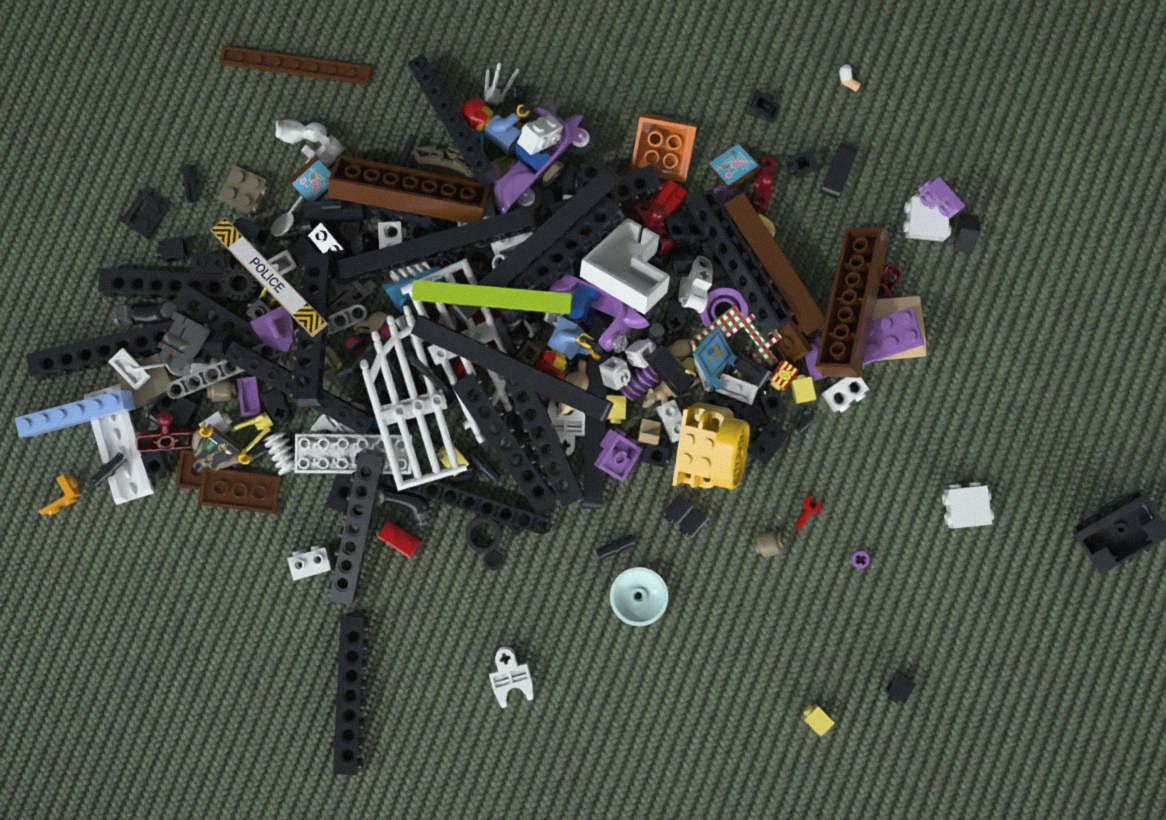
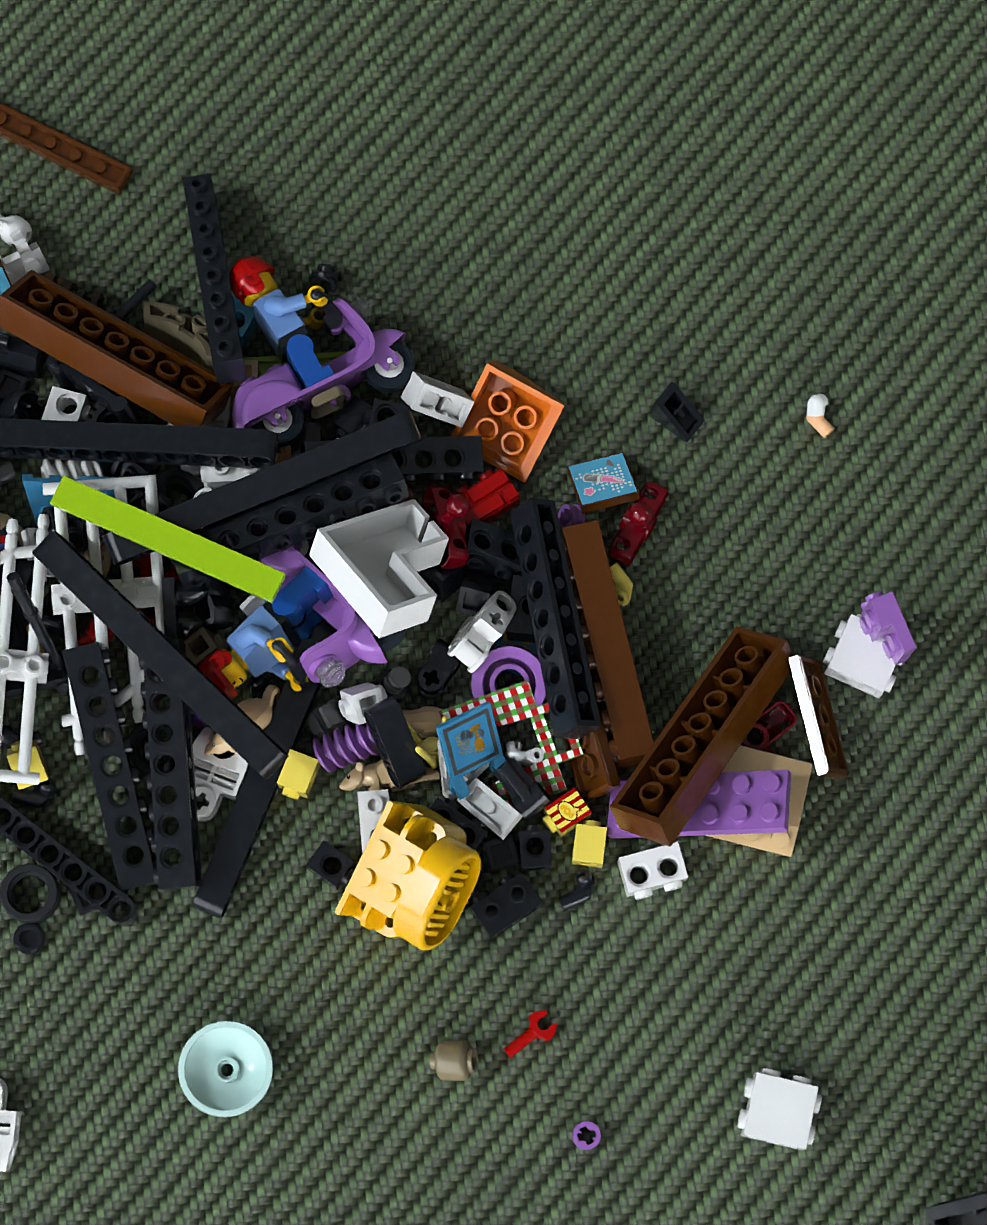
camera: 20 degrees right, 10 degrees down
black axle [467,449,501,483] -> none
white plant [483,63,519,106] -> none
white brick [517,114,564,155] -> none
medium lavender plate [594,428,643,482] -> none
black pin [595,534,636,560] -> none
white brick [599,356,631,390] -> none
tan slope [638,419,661,445] -> none
black brick [663,494,708,537] -> none
black brick [787,149,819,178] -> none
black beam [819,142,858,200] -> none
black slope [953,213,981,254] -> none
none -> white brick [401,371,475,428]
none -> white arm [505,741,544,766]
none -> reddish brown tile [788,655,849,779]

